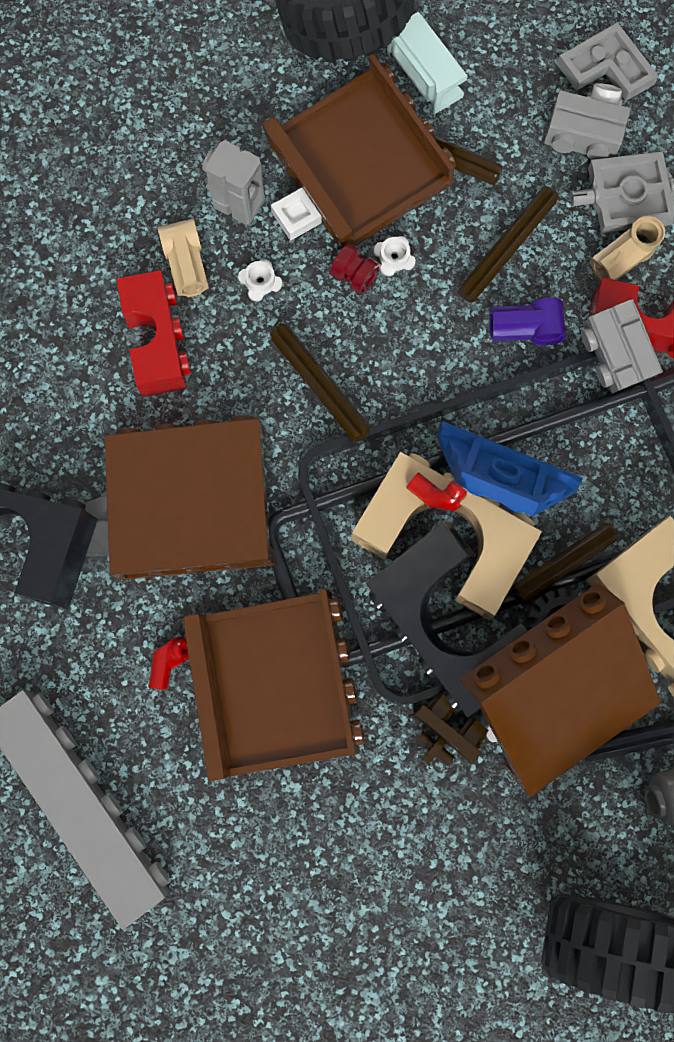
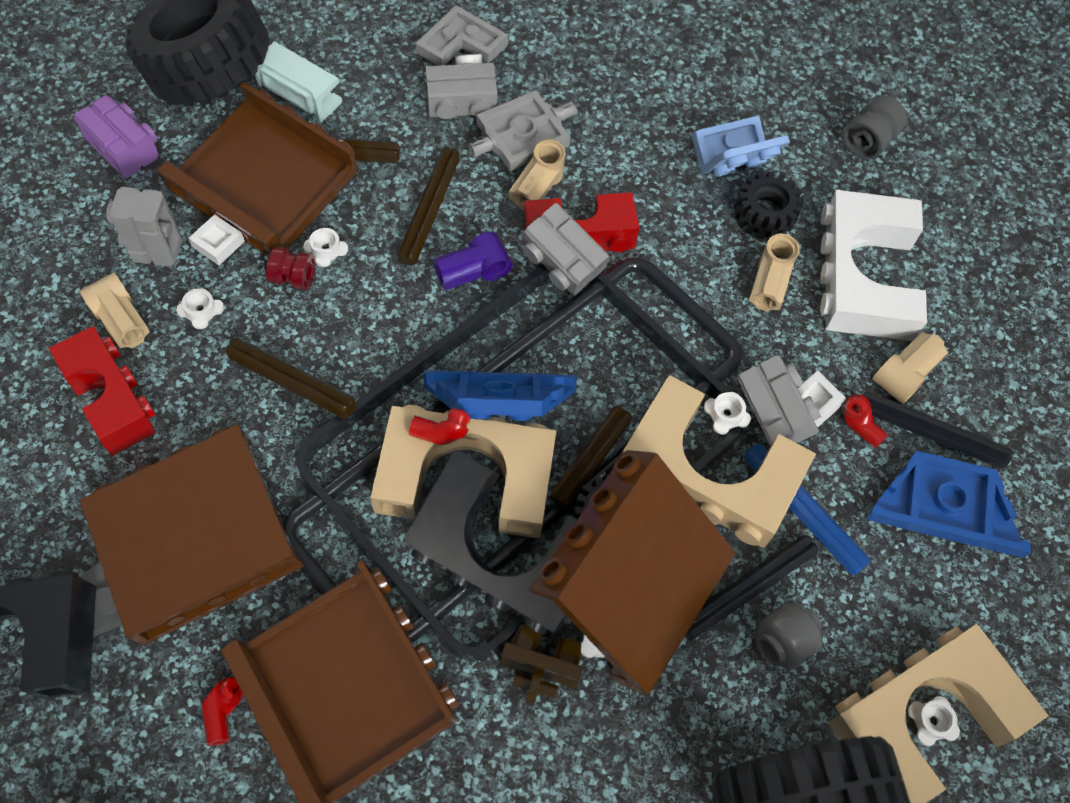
camera: 25 degrees left, 15 degrees down
none -> medium lavender brick [74,95,159,178]

